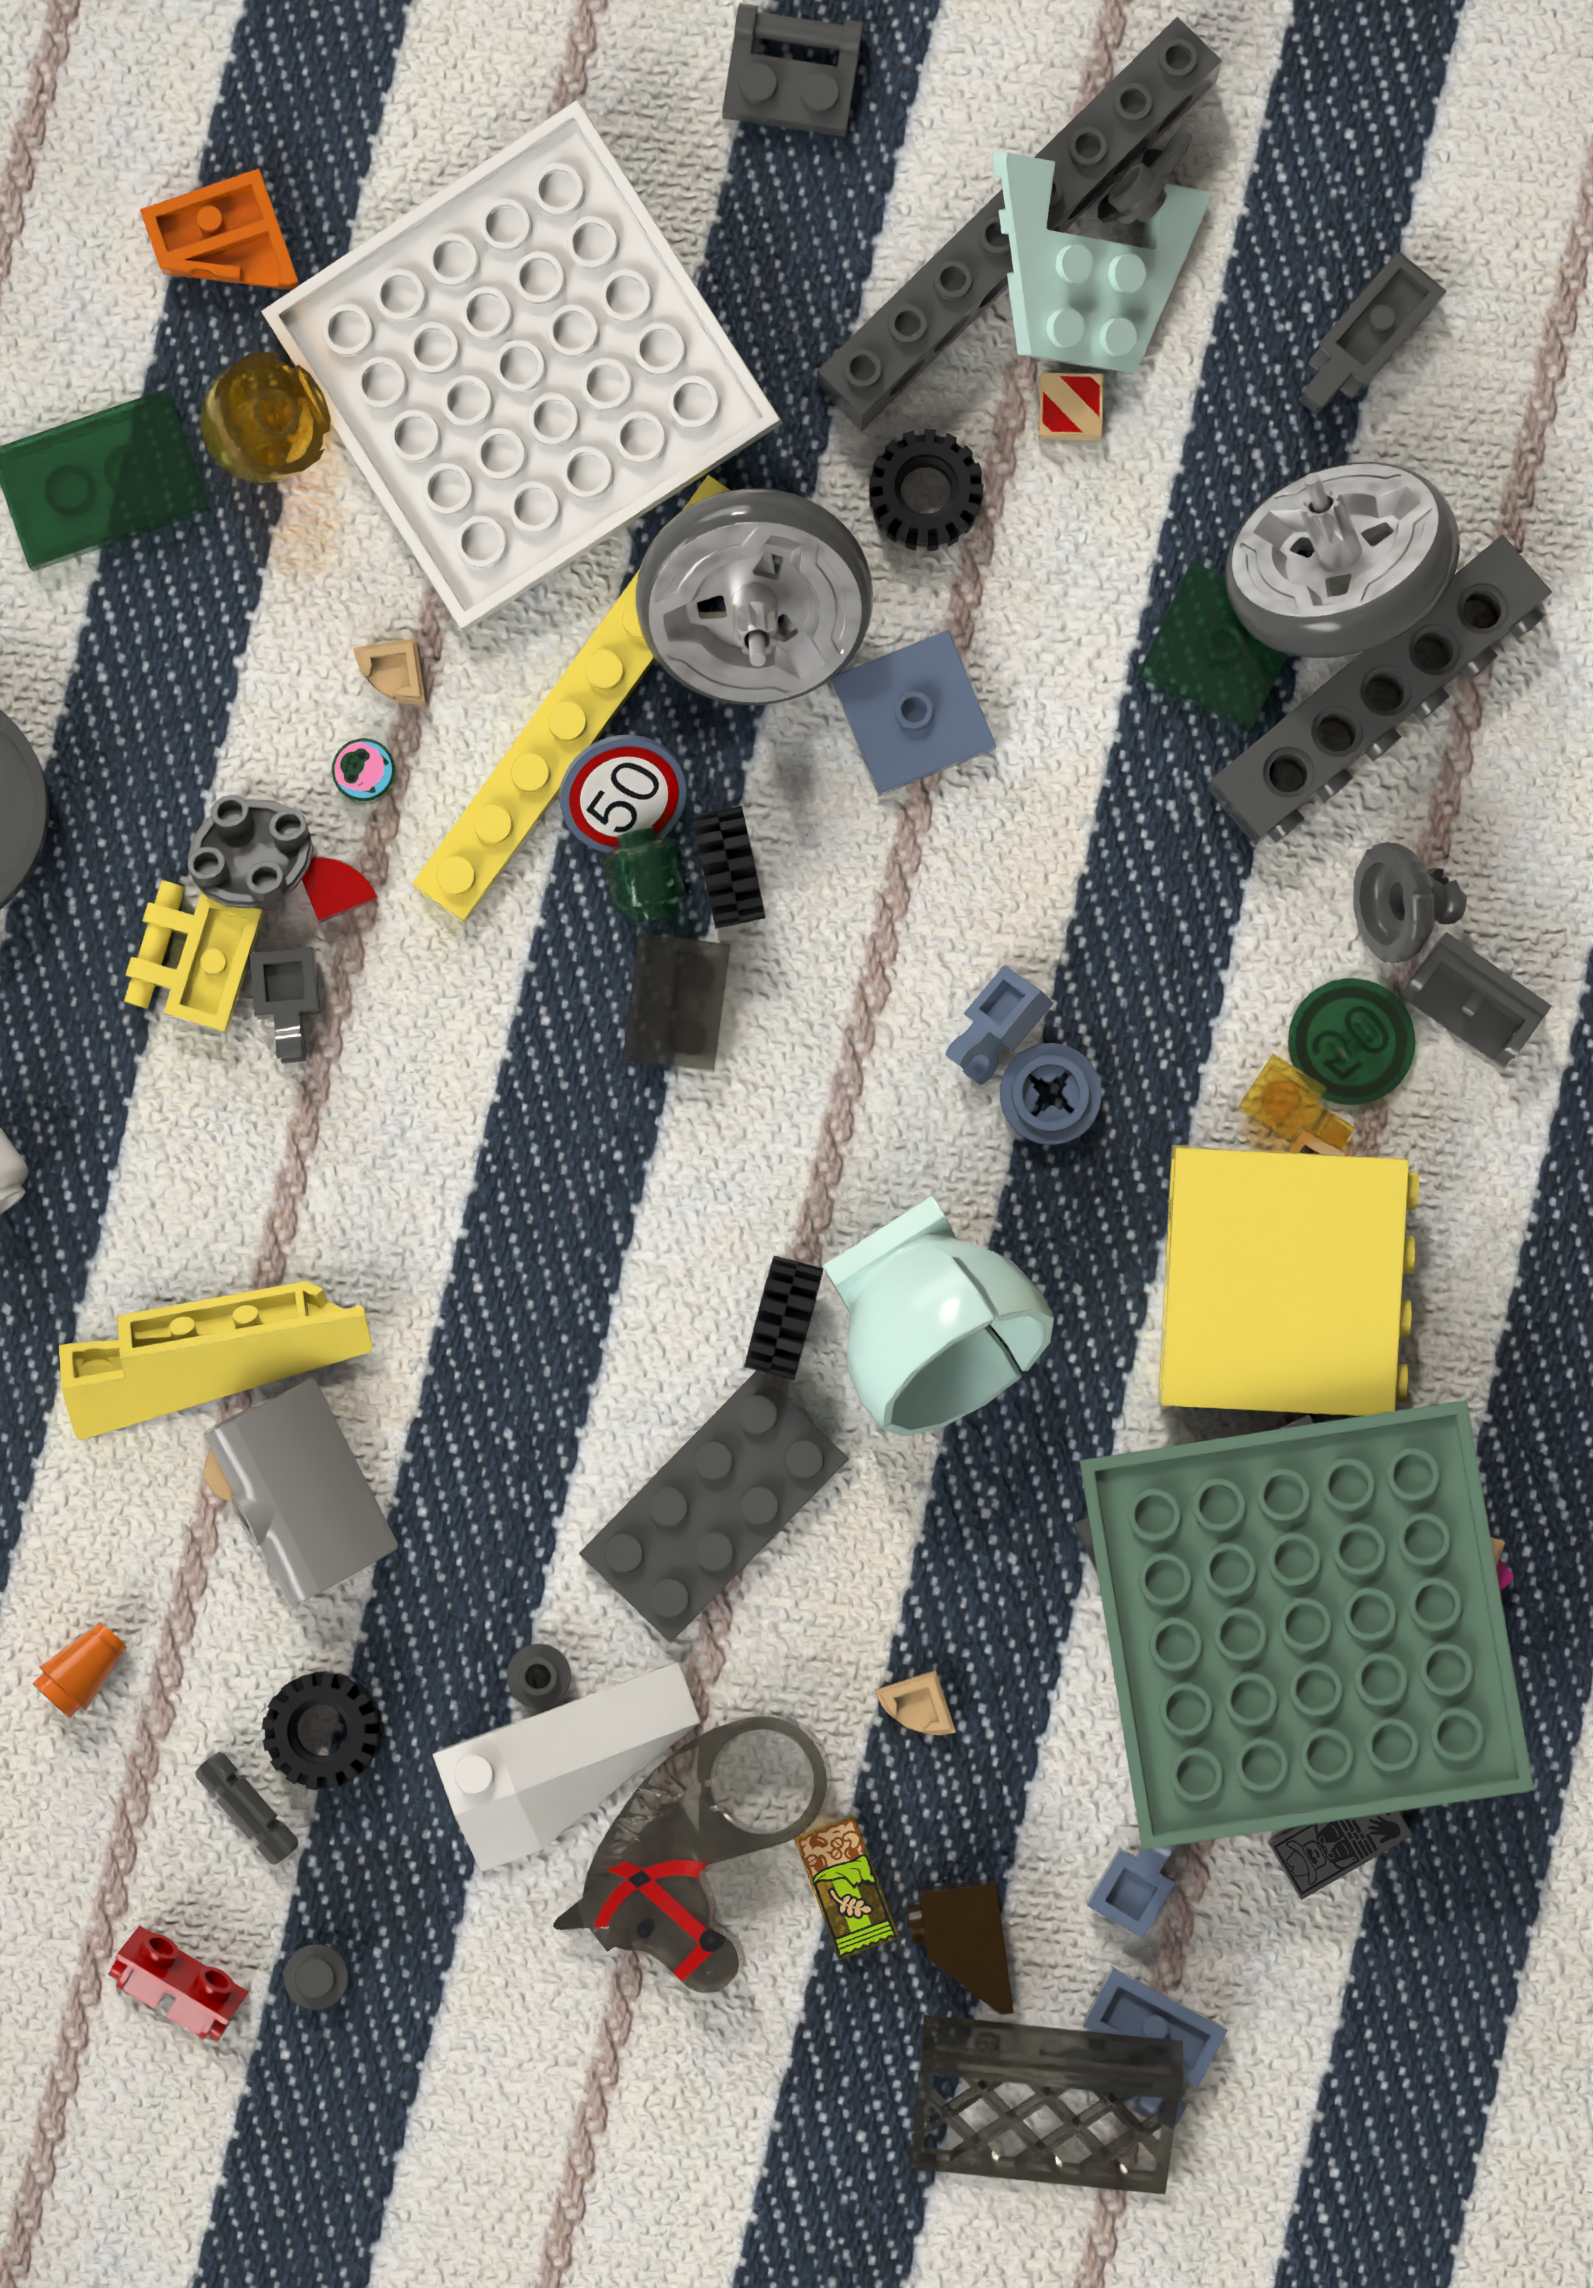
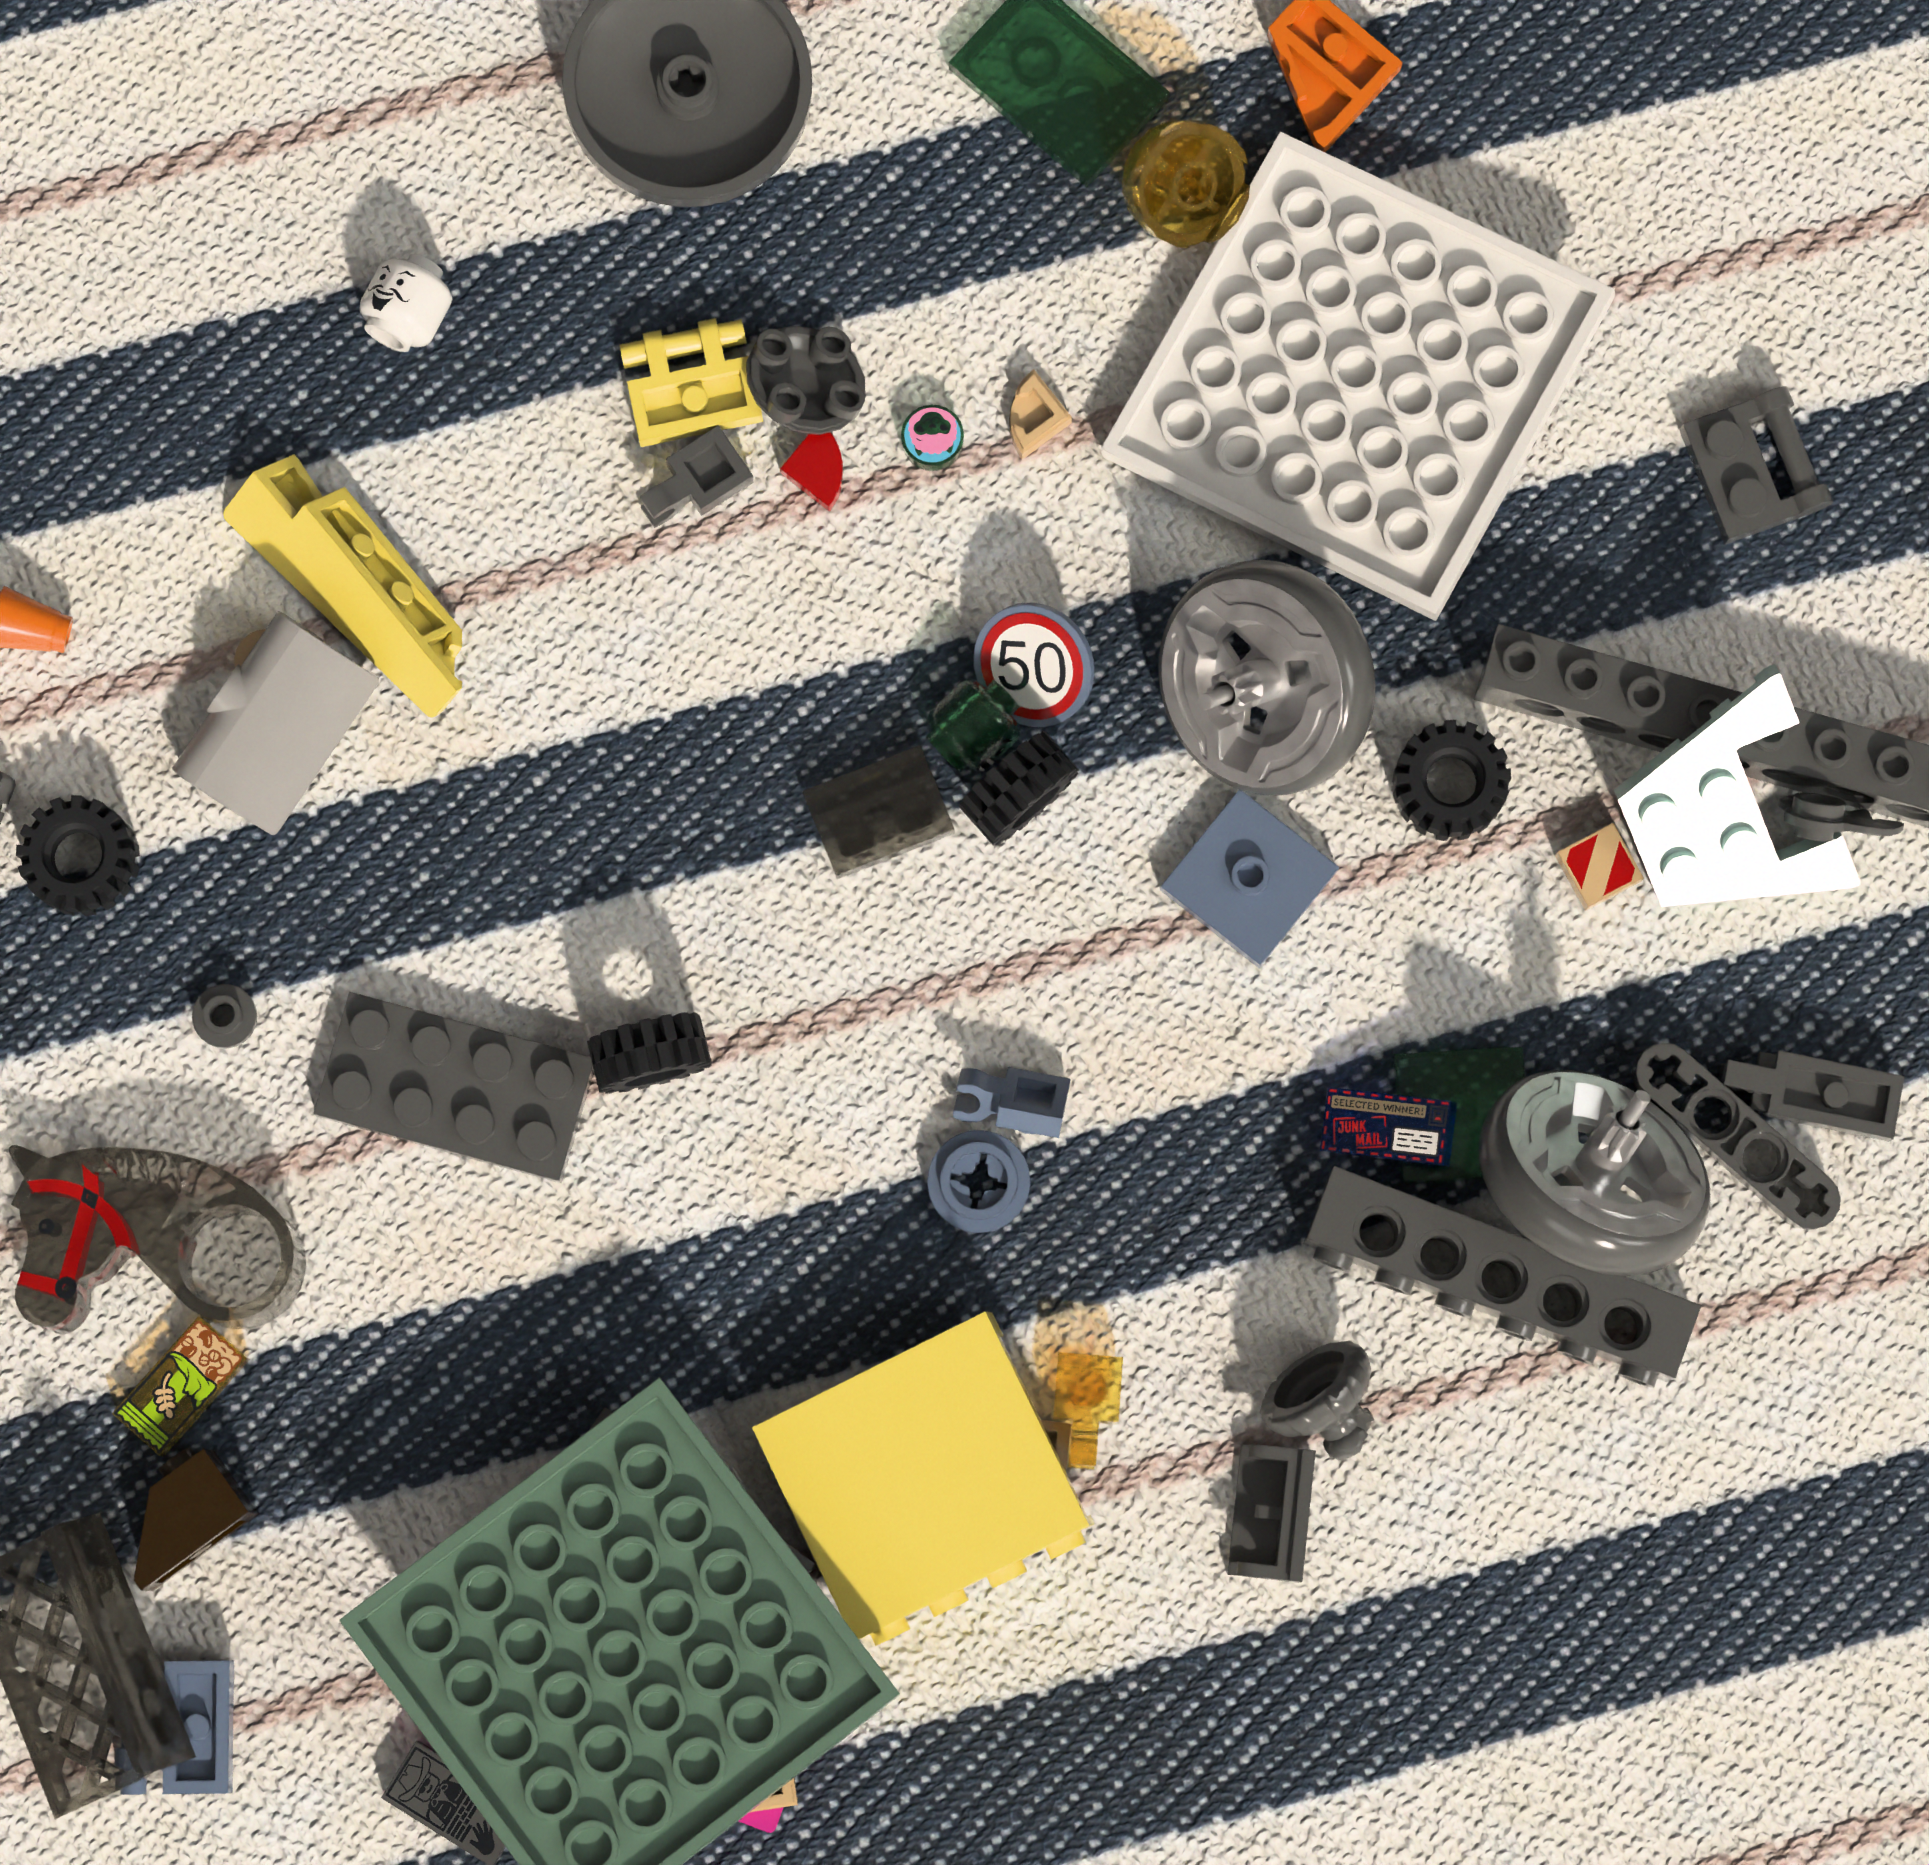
camera: 60 degrees right, 5 degrees down
light yellow plate [412,475,731,923] -> none
white wedge [432,1661,701,1872] -> none
light aqua plate [822,1196,1054,1437] -> none
tan tile [875,1670,956,1735] -> none
sand blue plate [1087,1845,1176,1938] -> none
clear green piece [1287,978,1415,1106] -> none
none -> tile [1320,1087,1457,1167]
none -> dark grey beam [1631,1043,1841,1230]

